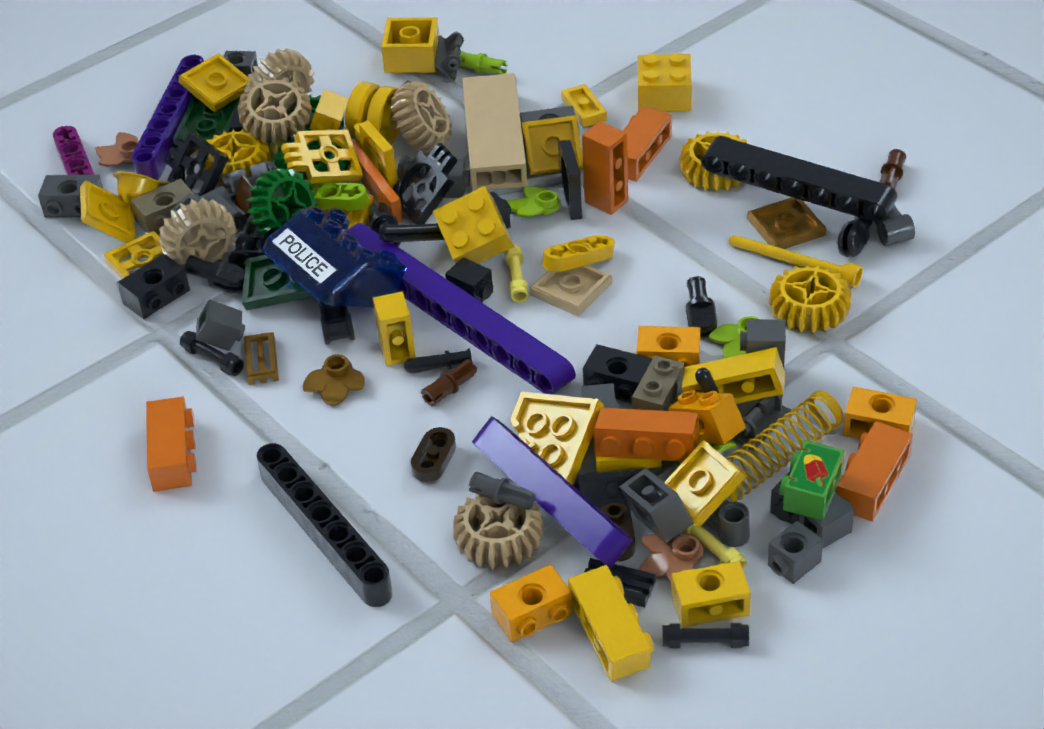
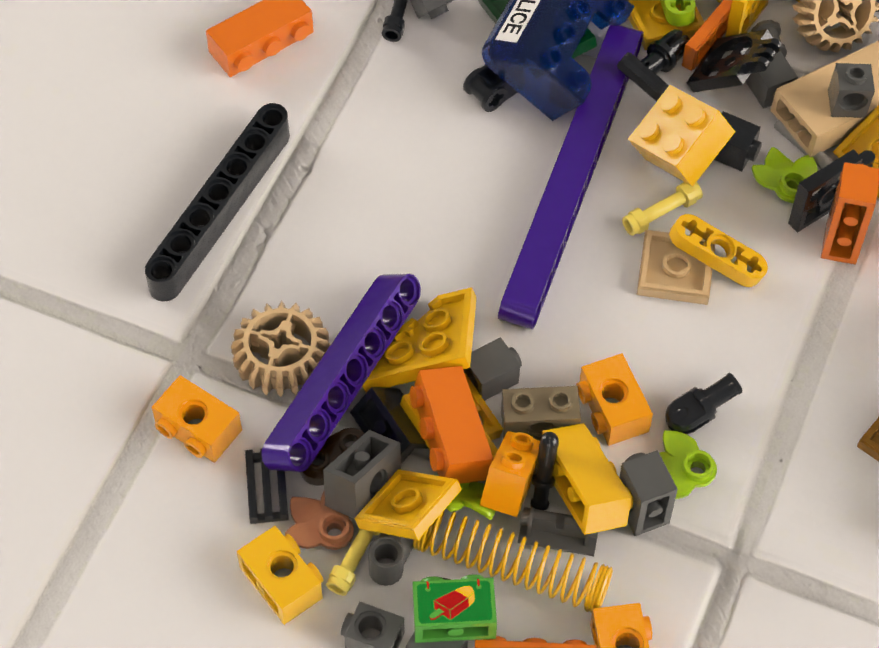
camera: 60 degrees right, 15 degrees up
pearl gold tile [244,332,279,385] -> none
pearl gold plate [303,354,365,406] -> none
yellow brick [373,291,416,366] -> none
black piece [404,348,472,373] -> none
dark brown plate [411,427,456,482] -> none
reddish brown axle [421,359,477,406] -> none
black brick [445,257,494,302] -> none
dark grey axle [469,472,536,510] -> none
yellow brick [568,565,654,682] -> none
black brick [582,344,653,403] -> none
black bar [662,623,749,648] -> none
yellow piece [729,235,863,288] -> none
yellow gear [769,264,851,334] -> none
none -> dark grey brick [828,63,875,118]

